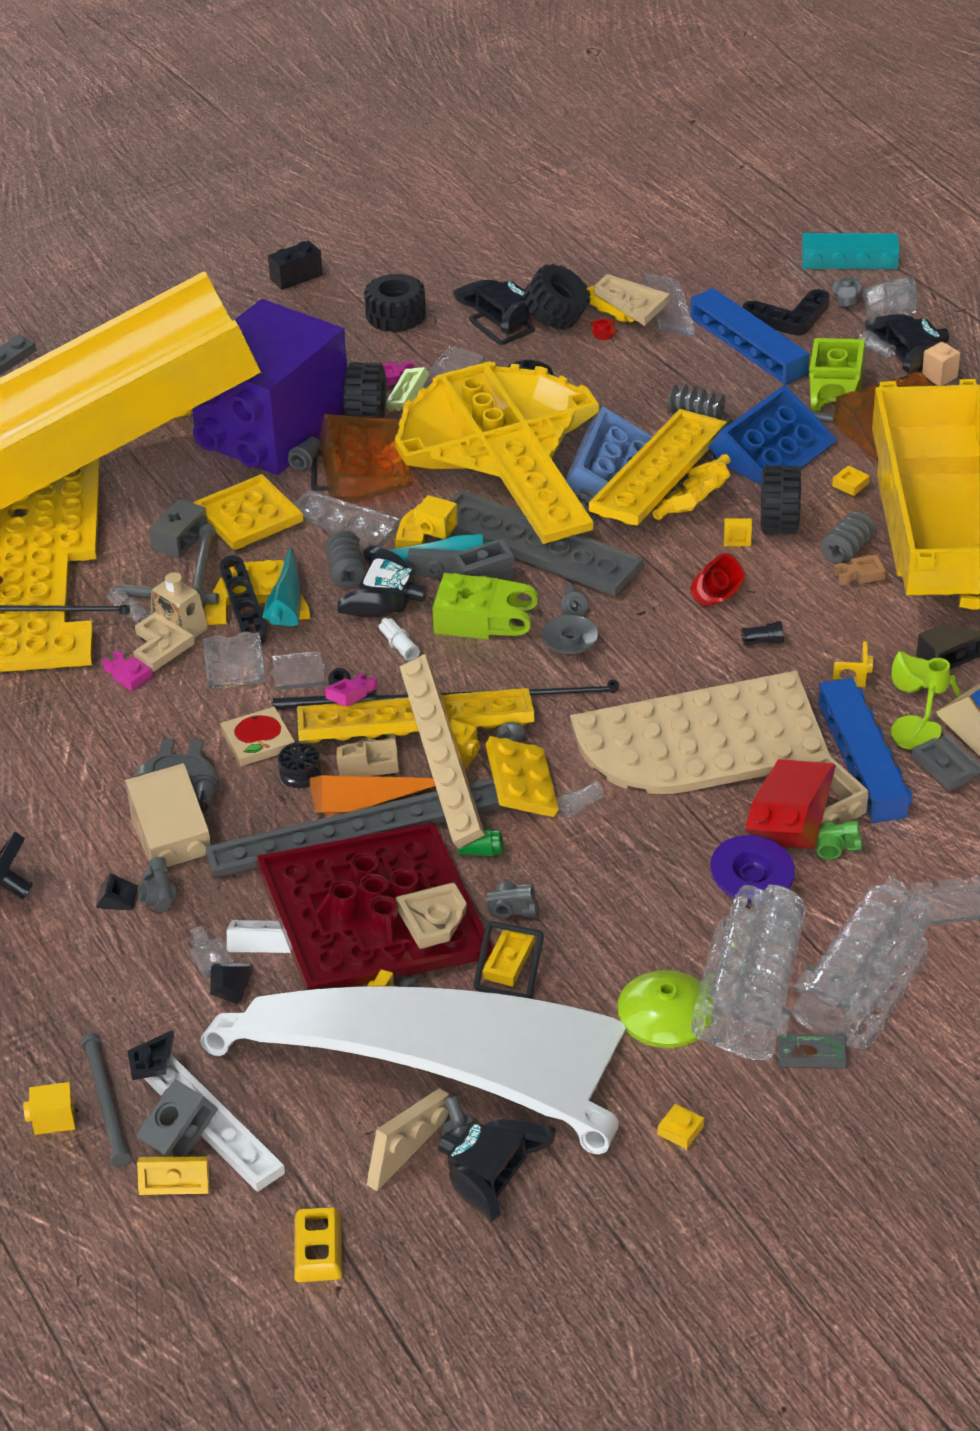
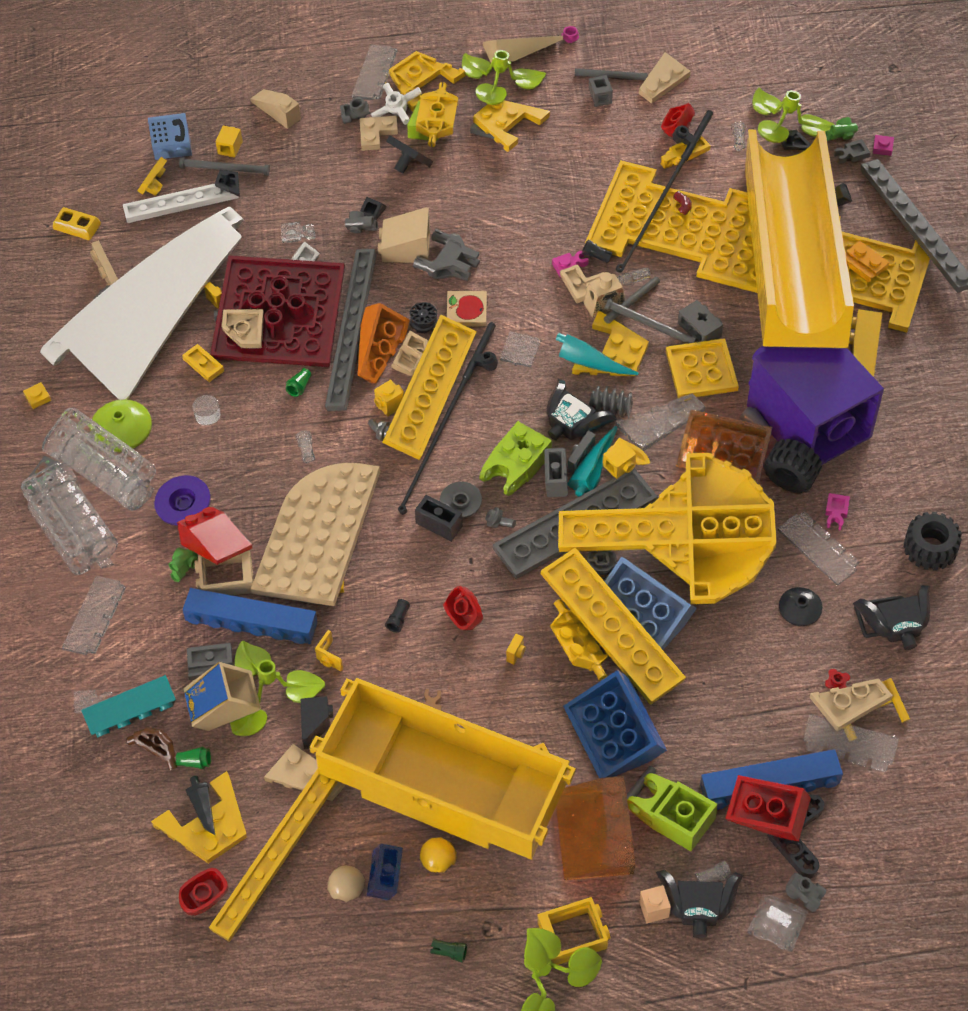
camera: 115 degrees right, 15 degrees up
dark grey brick [136,1079,219,1157] -> none
clear slope [203,632,265,688] -> none
black piece [210,963,253,1004] -> none
black beam [220,555,267,647] -> none
dark pink plate [325,673,377,706] -> none
white axle [379,618,420,661] -> none
yellowish green tile [386,367,430,412] -> none
tan plate [399,654,485,848] -> none
black torso [438,1119,556,1223] -> none
black piece [473,921,544,999] -> none
yellow plate [485,736,559,817] -> none
dark grey plate [486,881,539,918] -> none
black tyre [523,264,591,330] -> none
dark grey piece [668,383,725,420] -> none
black tyre [760,465,801,534] -> none
teal brick [801,233,899,269] -> none
dark grey piece [821,512,877,564] -> none
none -> medium blue slope [148,113,192,160]
none -> clear piece [192,395,221,425]
none -> black brick [415,495,463,542]
none -> black pin [582,239,612,264]
none -> red slope [725,775,811,842]

